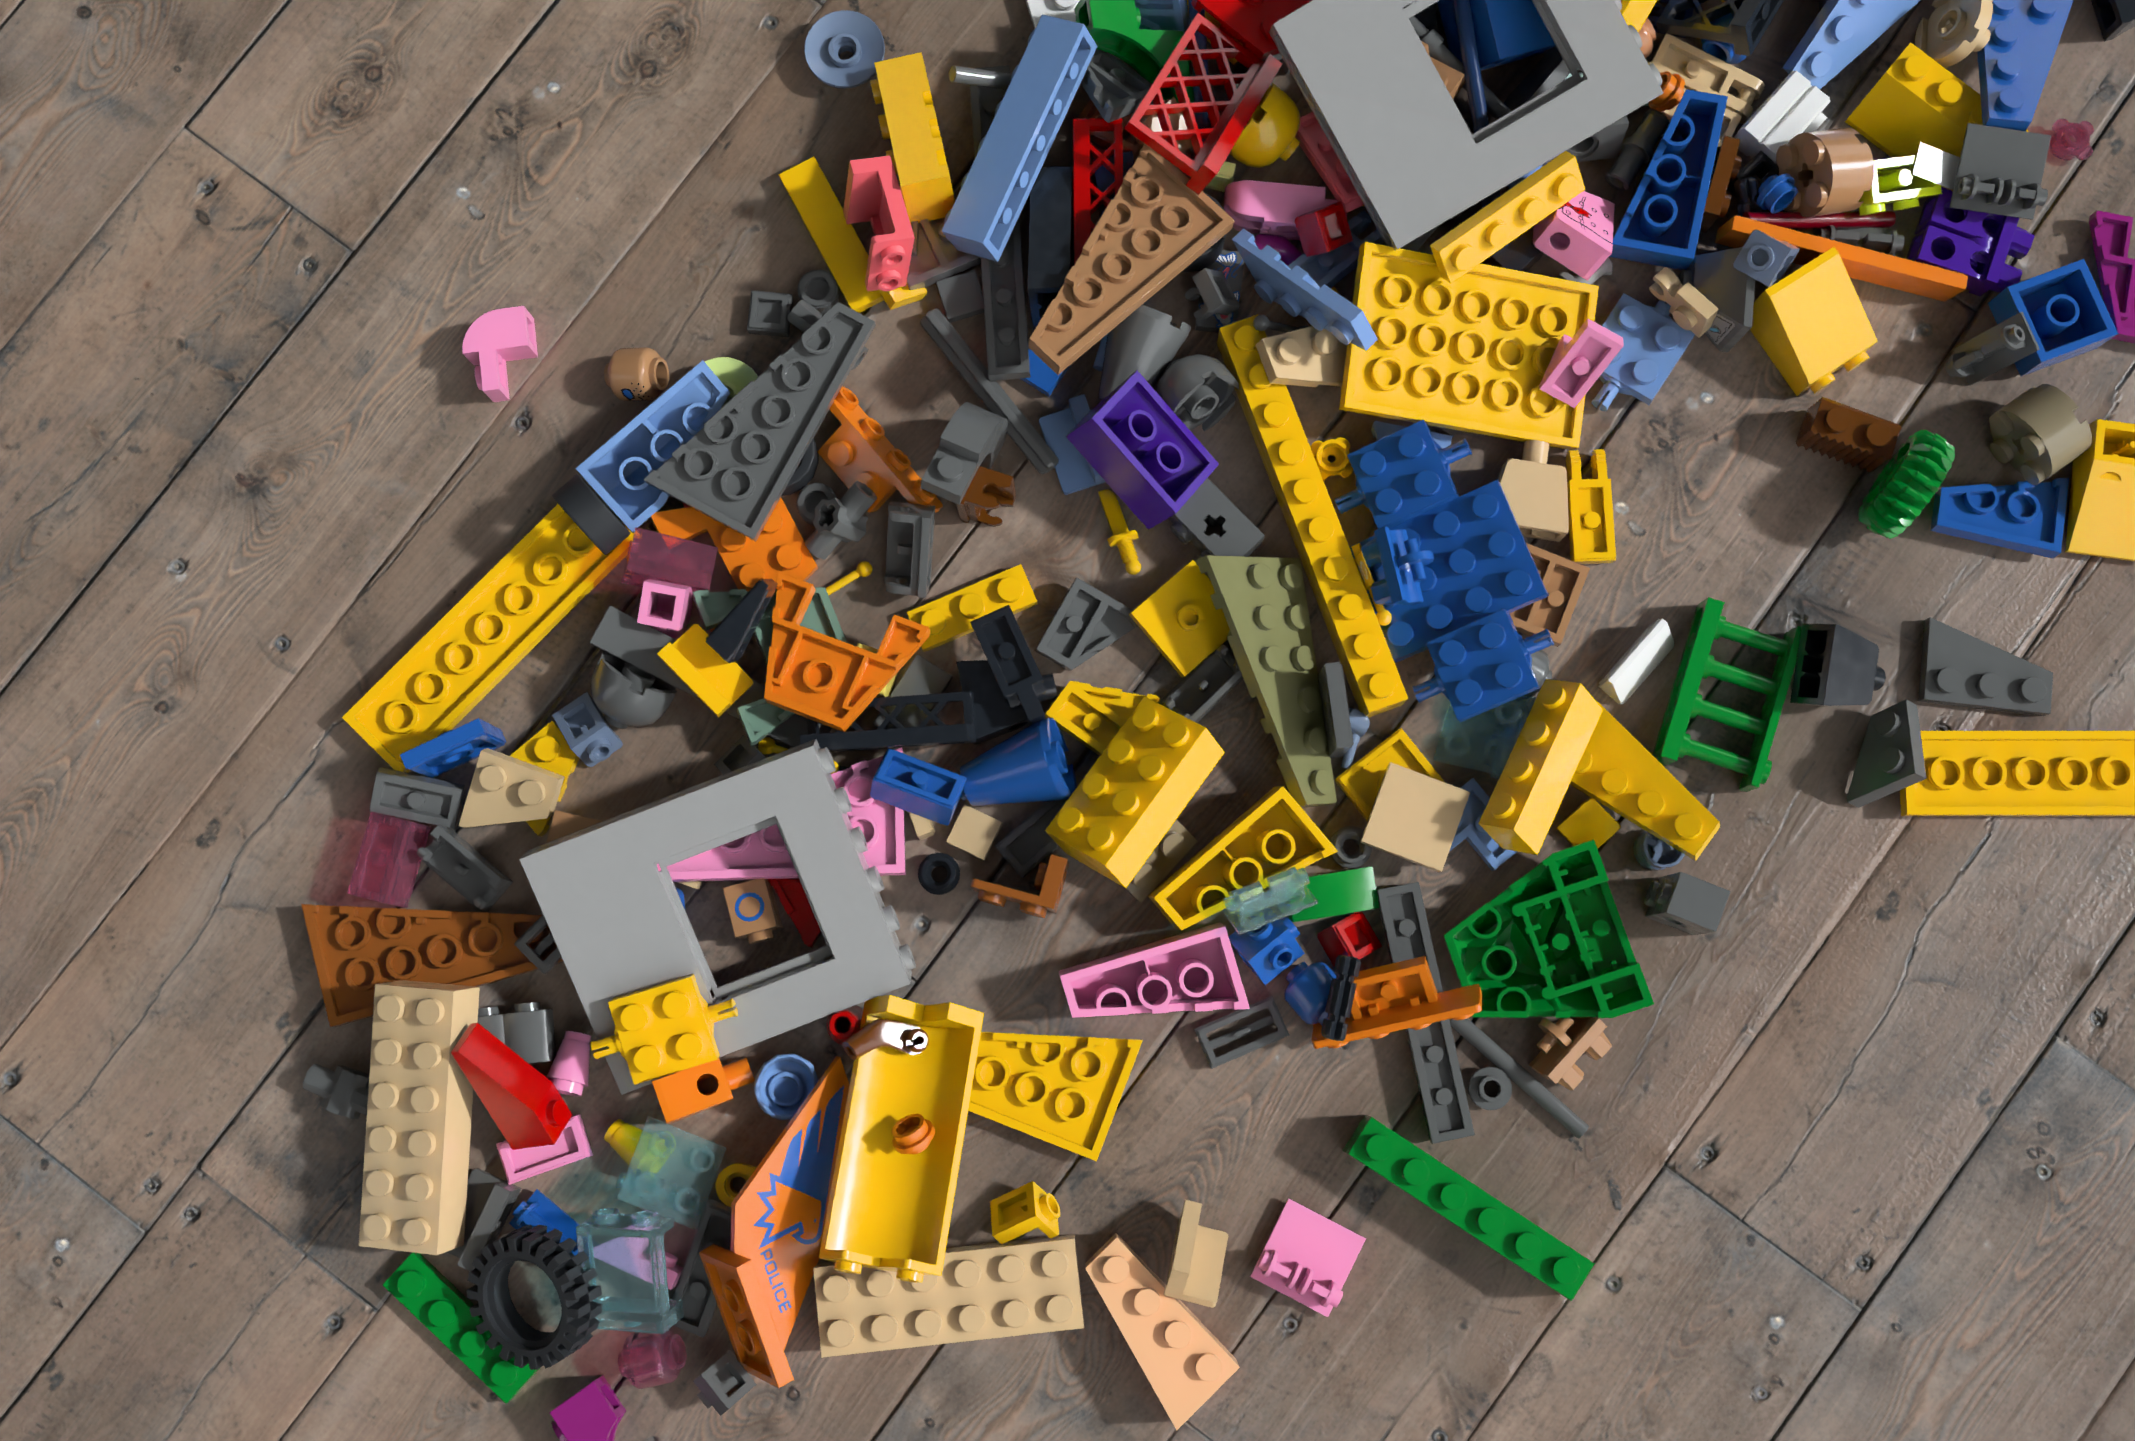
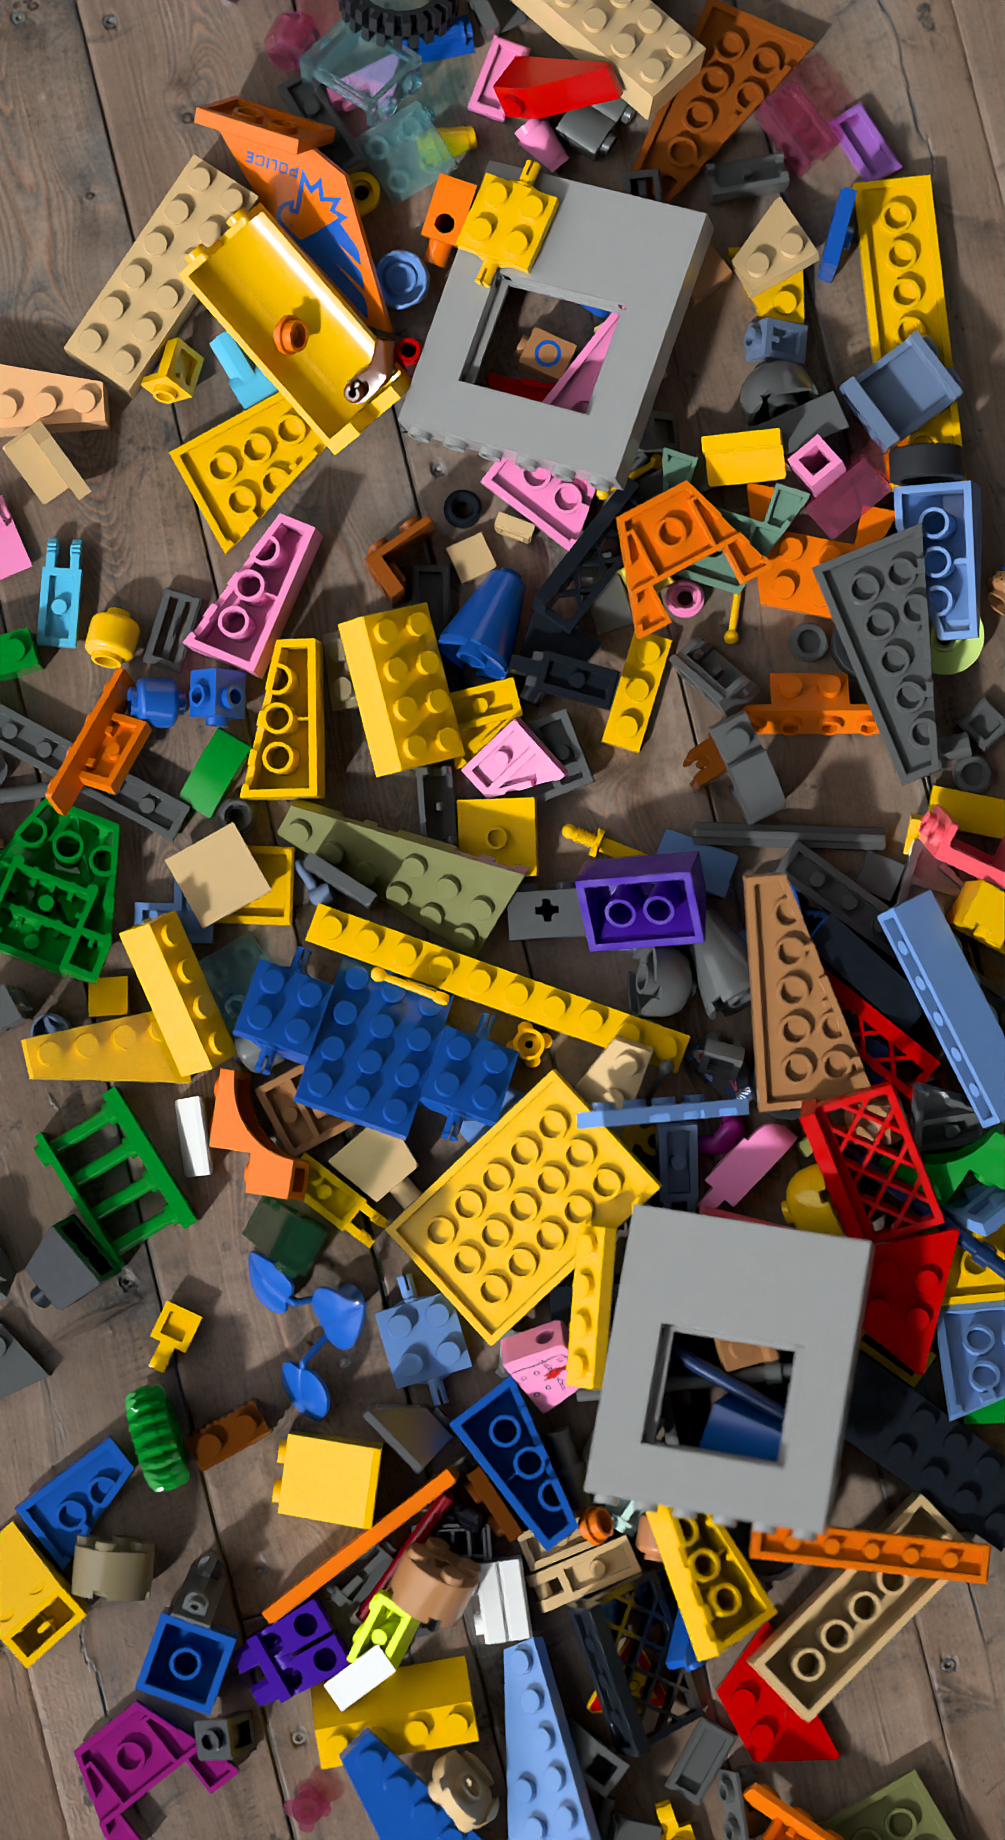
camera: 125 degrees right, 5 degrees up
dark grey plate [369,767,465,829] -> none
dark grey tile [693,1350,757,1416] -> none
black slope [705,578,778,664] -> none
dark grey axle [805,481,877,560] -> none
blue slope [870,748,967,826] -> none
clear light blue hinge [1223,867,1318,935] -> none
red slope [1295,201,1353,257] -> none
red slope [1317,911,1382,967] -> none
black axle [1321,955,1361,1041] -> none
blue hips [1361,527,1434,606] -> none
bright pink slope [1539,318,1624,408] -> none
tan plate [1649,267,1719,338] -> none
sand blue bracket [1733,230,1800,287] -> none
blue plate [1757,173,1798,214] -> none
dark grey hinge [1949,123,2052,220] -> none
none -> medium azure hinge [37,538,83,649]
none -> yellow head [85,607,140,669]
none -> yellow plate [148,1300,203,1373]
none -> black bracket [194,1710,257,1761]
none -> orange arch [208,1068,310,1201]
none -> medium azure piece [209,331,279,410]
none -> clear green wedge [242,1195,333,1279]
none -> blue plant [248,1250,367,1423]
none -> bright pink wing [461,717,569,799]
none -> bright pink plate [665,579,705,618]
none -> medium lavender tile [827,102,902,182]
none -> sand blue panel [837,330,963,454]

